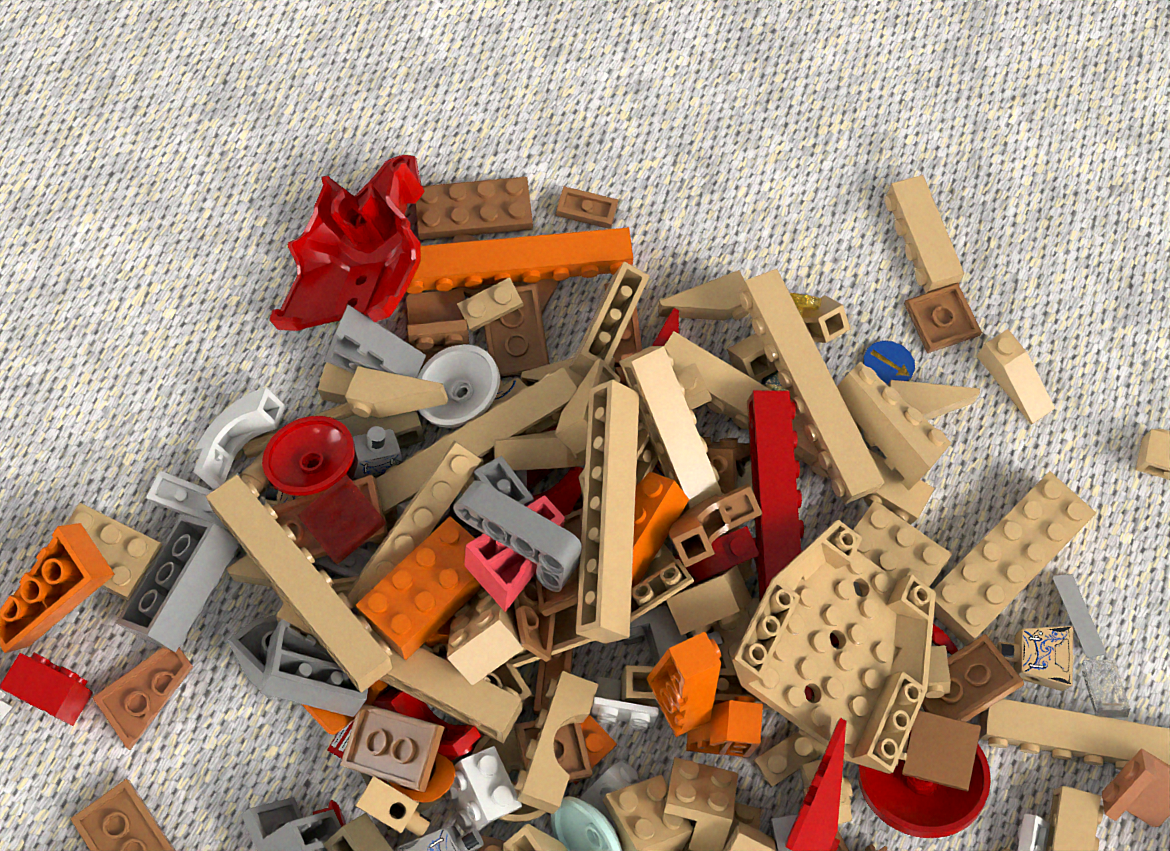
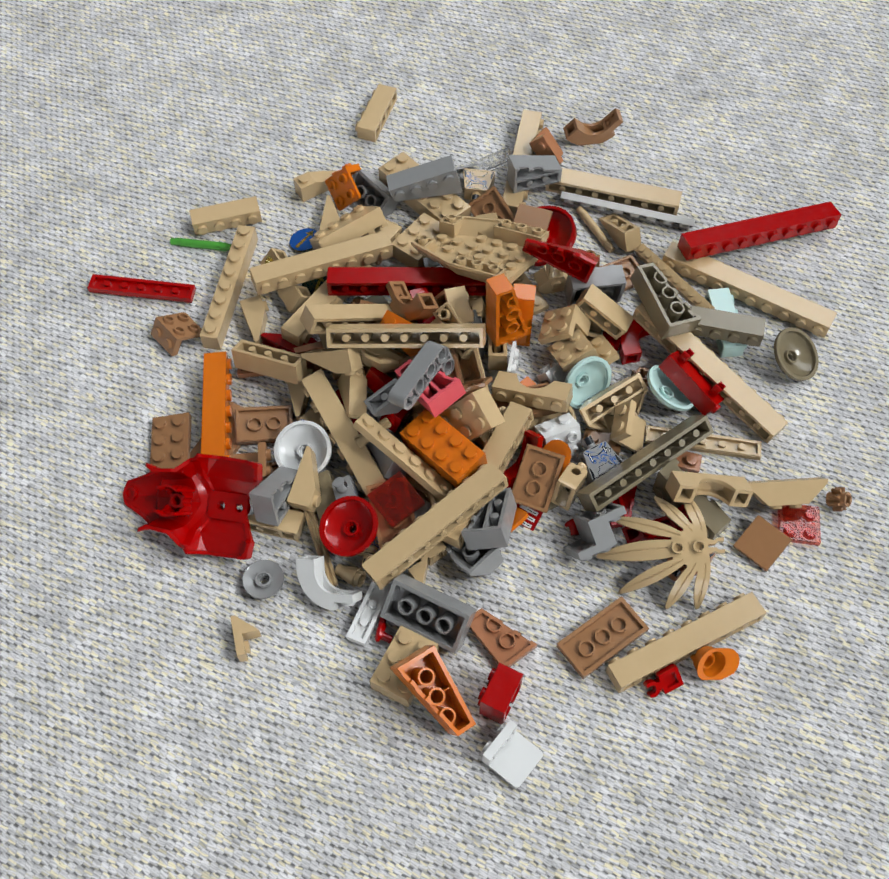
camera: 85 degrees left, 10 degrees down
tan plate [457,278,524,332] -> none
medium nougat plate [556,186,619,229] -> none
medium nougat tile [904,283,982,354] -> none
none -> red plate [88,274,196,303]
none -> medium nougat bracket [151,312,202,356]
none -> bright green piece [170,238,231,251]
none -> tan brick [200,225,258,350]
none -> tan slope [230,615,262,662]
none -> light grey dish [243,560,284,599]
none -> orange bracket [325,163,361,211]
none -> light grey slope [351,169,400,217]
none -> red bar [375,617,393,644]
none -> light grey wedge [386,155,463,202]
none -> light grey wedge [507,155,562,193]

